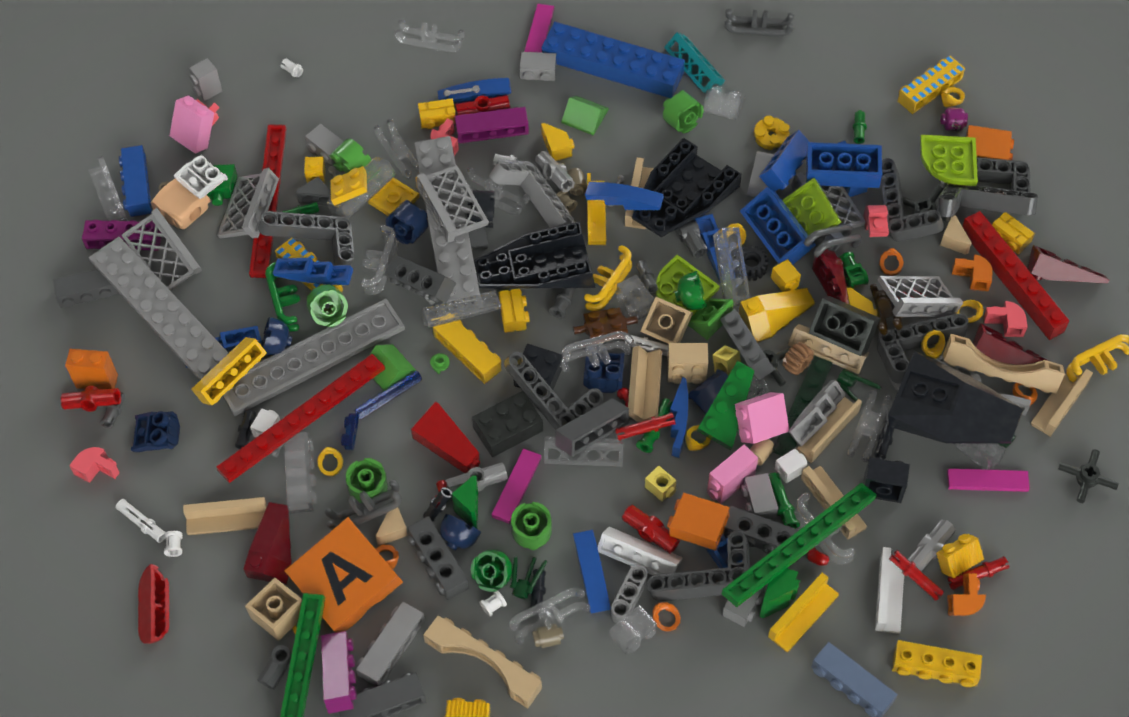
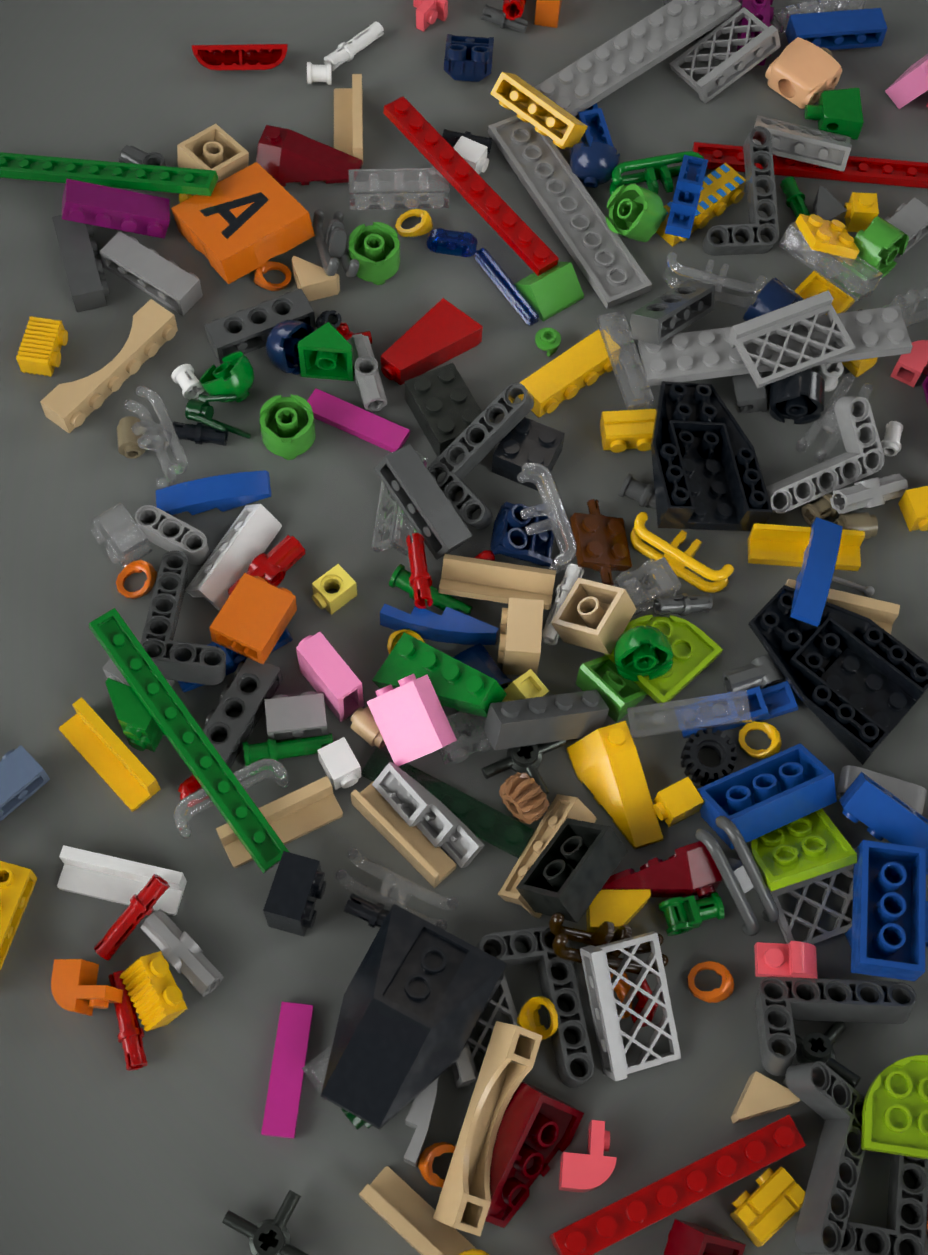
camera: 90 degrees right, 5 degrees up
white slope [173,155,228,199] -> none
dark green plant [837,369,882,406] -> none
orange brick [952,254,992,292] -> none
yellow piece [957,300,984,323] -> none

